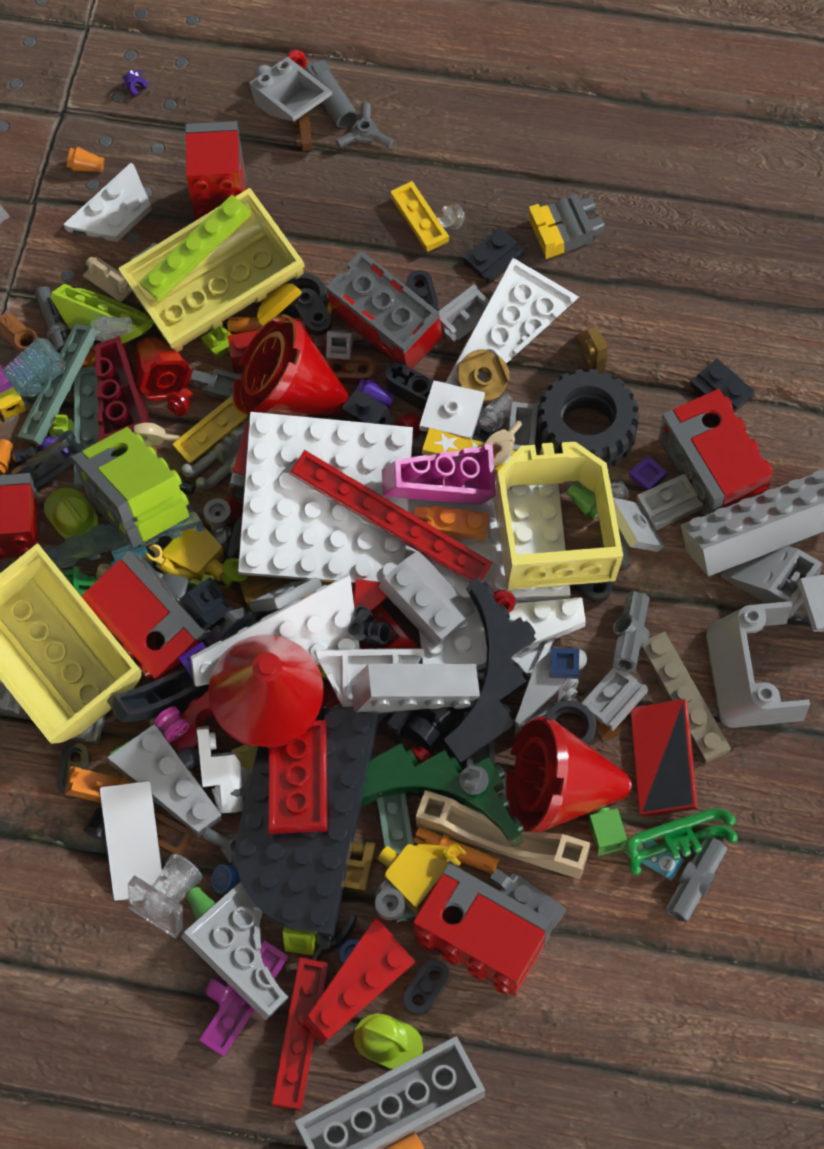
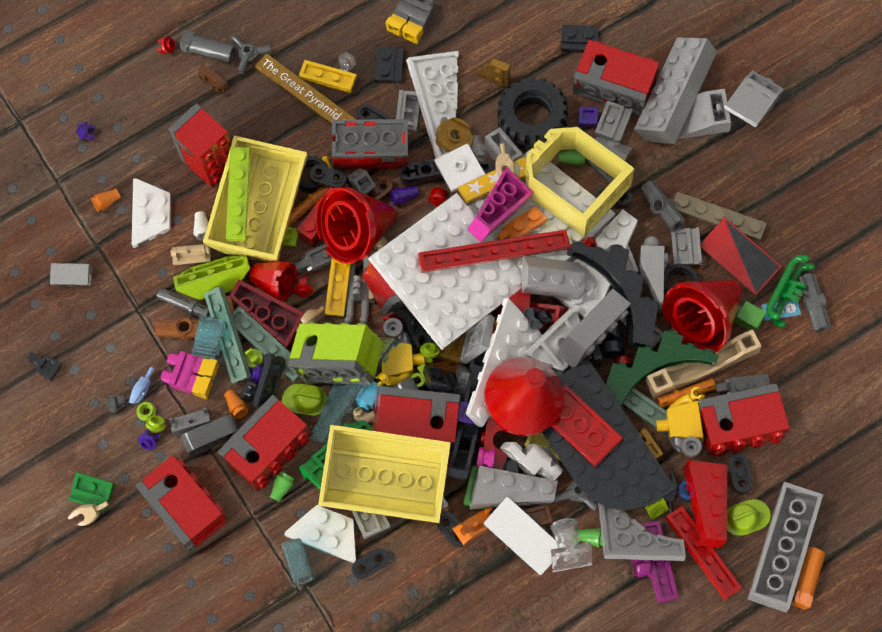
camera: 40 degrees left, 5 degrees up
black tile [83,807,106,840] -> none
clear cone [91,316,133,342] -> none
tile [211,864,239,894] -> none
light grey slope [249,57,332,121] -> none
yellow tile [257,284,302,326] -> none
black torso [339,390,393,425] -> none
dark grey plate [460,765,489,795] -> none
dark blue tile [550,647,580,679] -> none
light grey windscreen [706,601,810,728] -> none
none -> pearl gold tile [255,53,356,125]

